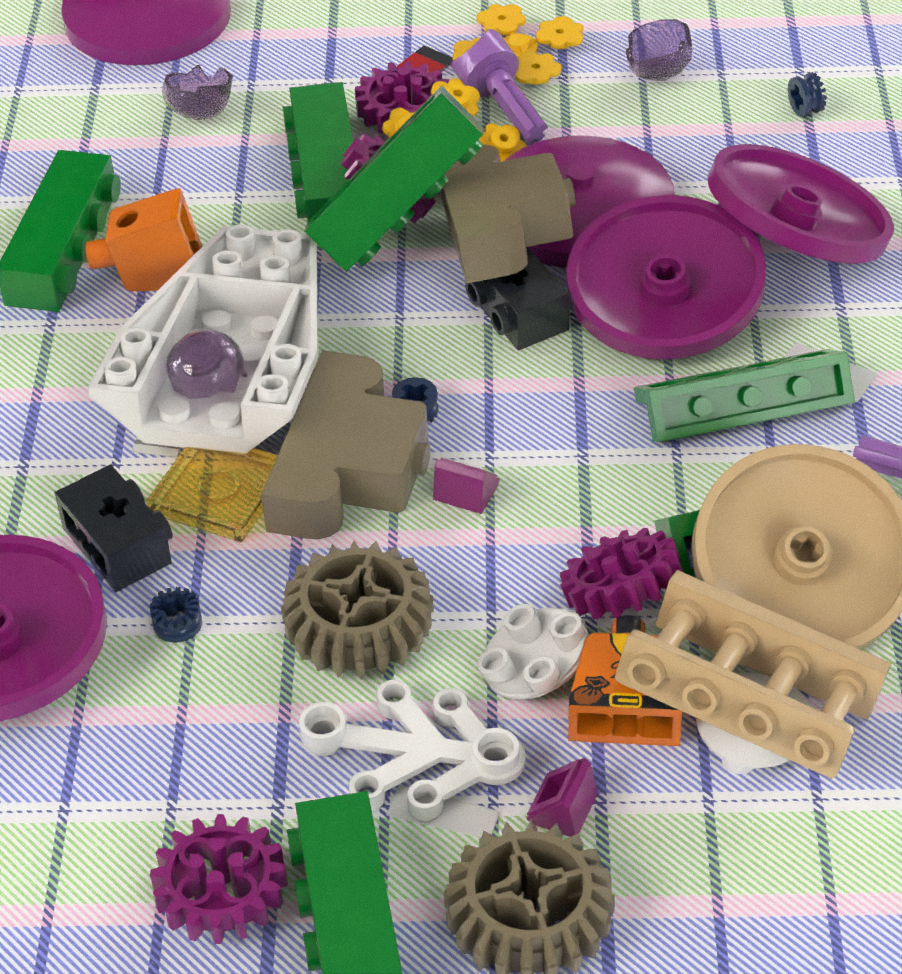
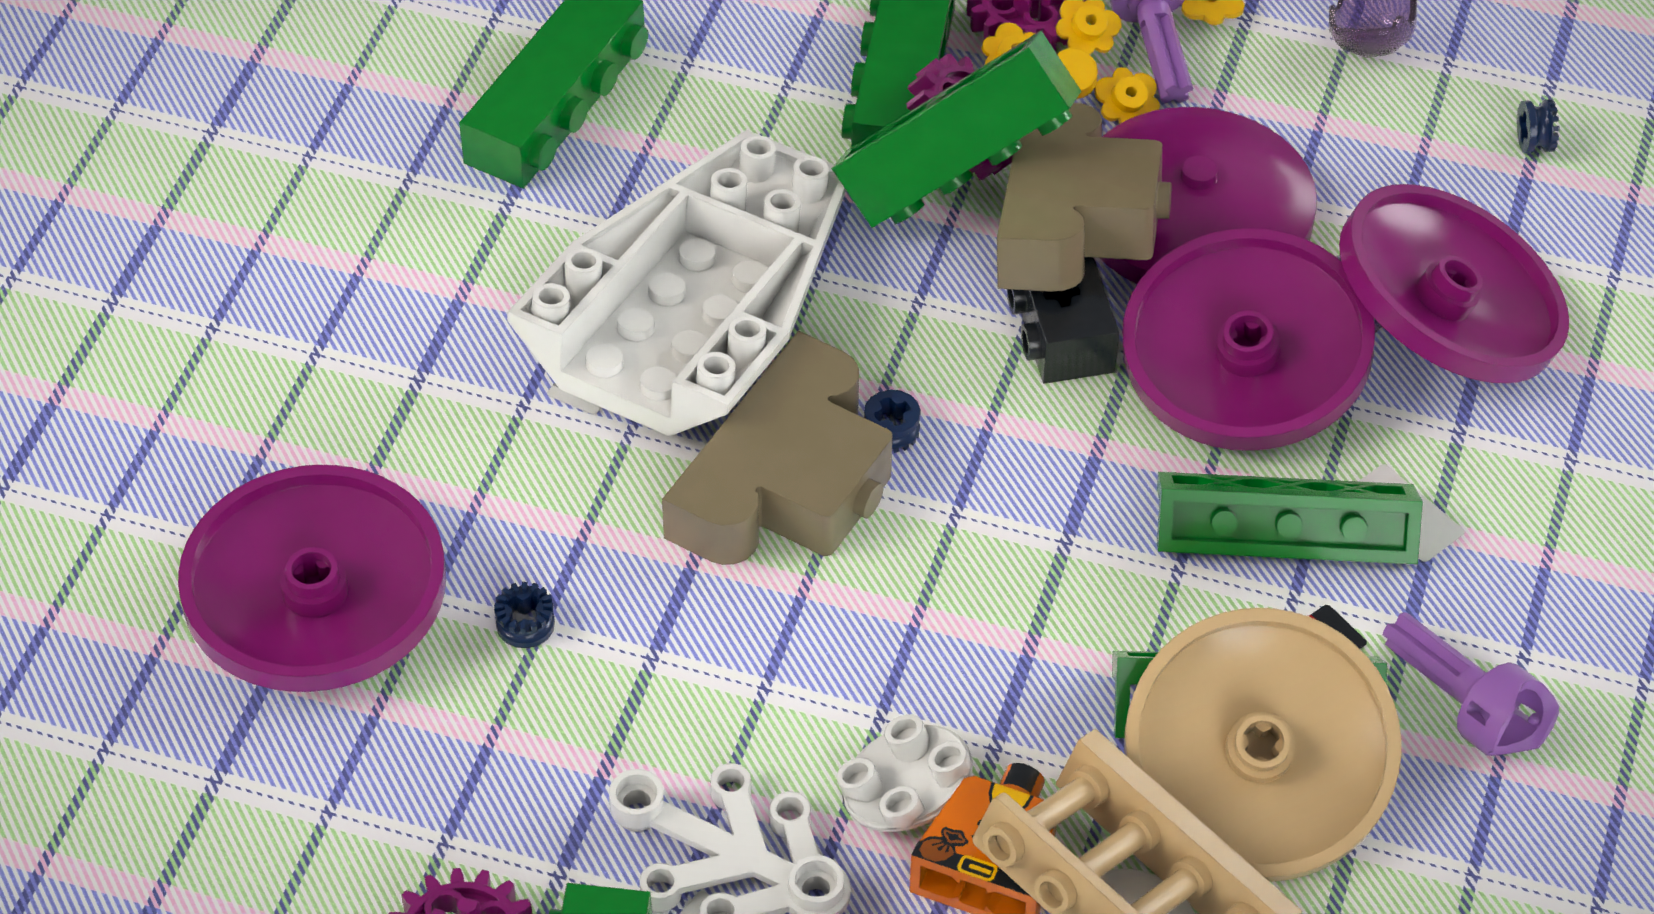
camera: 15 degrees right, 5 degrees up
black brick [54,464,173,593] -> none
orange torso [86,188,203,291] -> none
clear yellow tile [146,447,278,543] -> none
clear purple hair [166,329,248,399] -> none
dark tan gear [281,540,434,680] -> none
magenta slope [433,457,500,514] -> none
magenta gear [559,528,683,620] -> none

